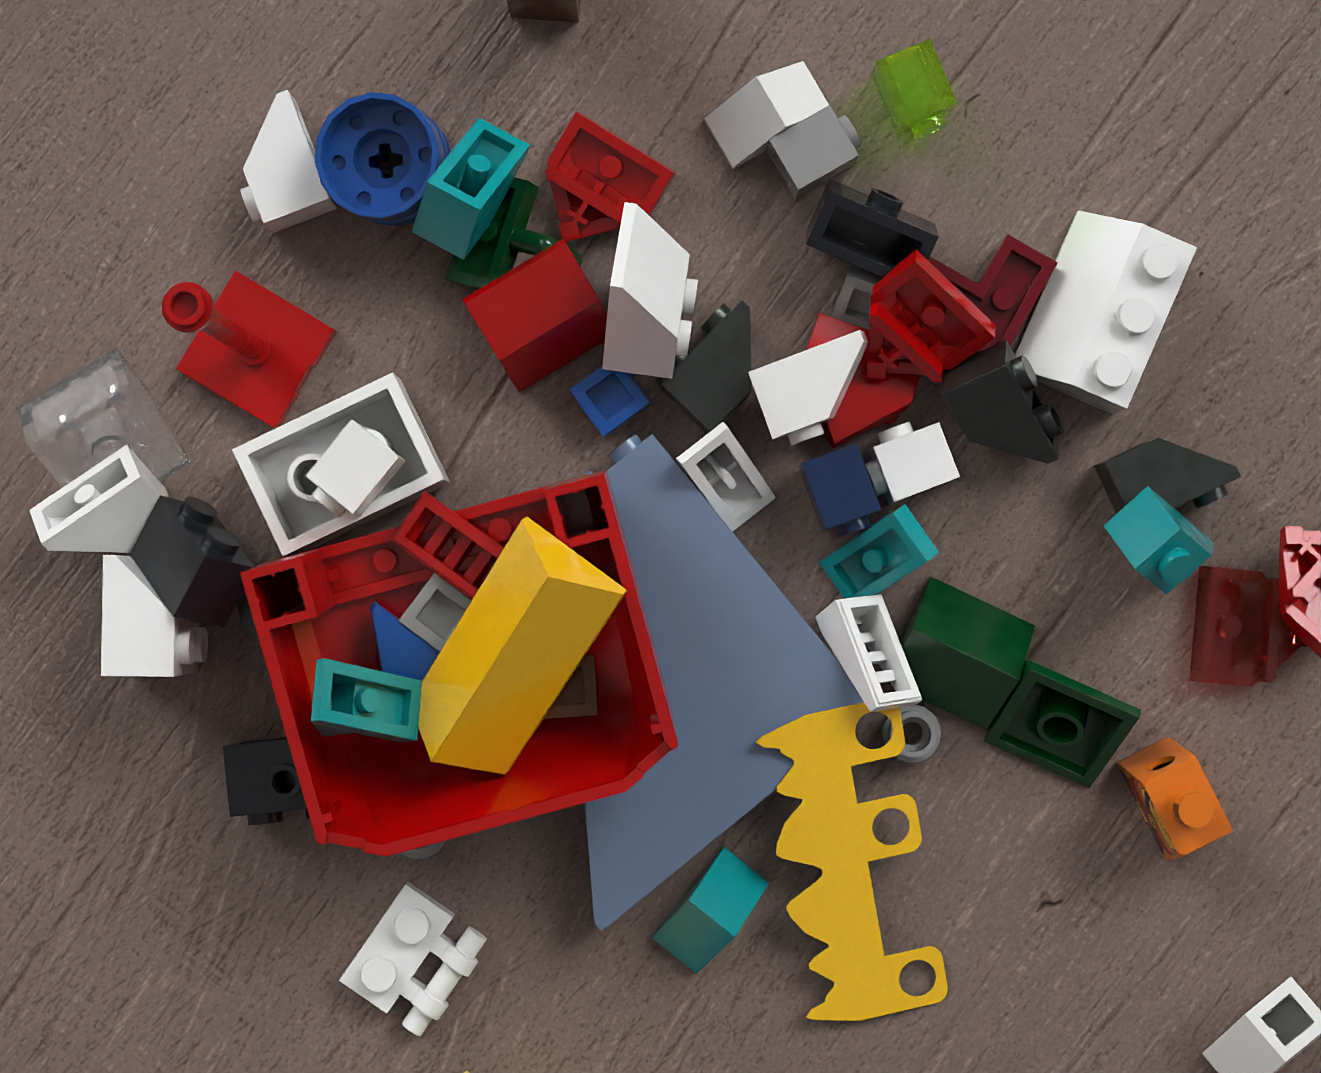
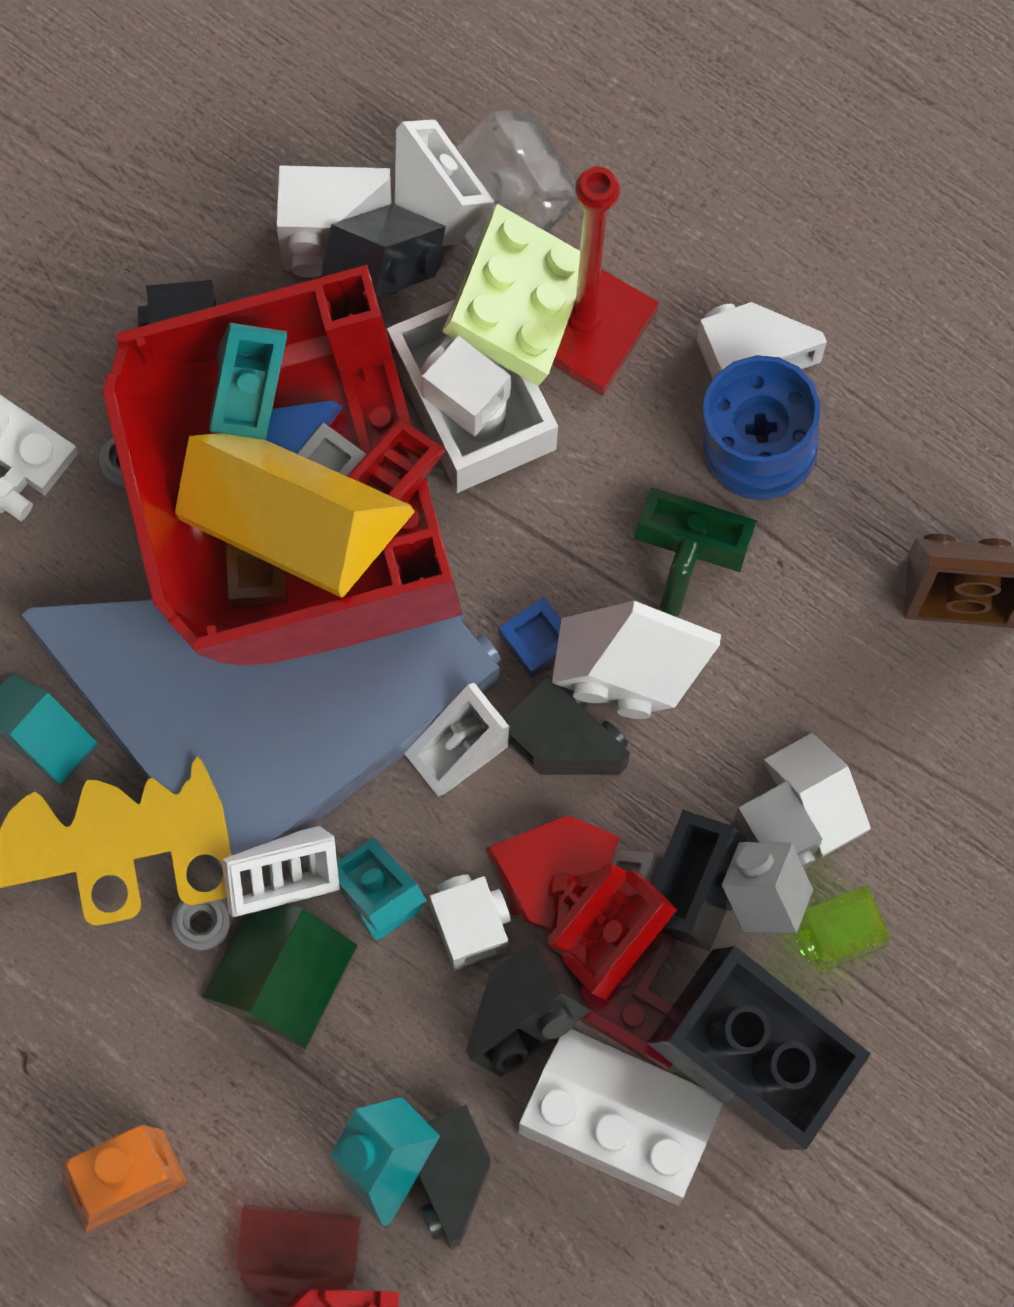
camera: 90 degrees right, 15 degrees down
teal slope [412,118,530,260] -> none
red slope [462,239,607,392] -> none
red slope [545,112,676,242] -> none
white slope [748,330,869,445] -> none
dark blue brick [798,443,881,538] -> none
dark green slope [984,660,1141,788] -> none
none -> yellowish green plate [442,204,580,386]
none -> black brick [647,946,871,1150]
none -> light grey brick [722,842,813,933]

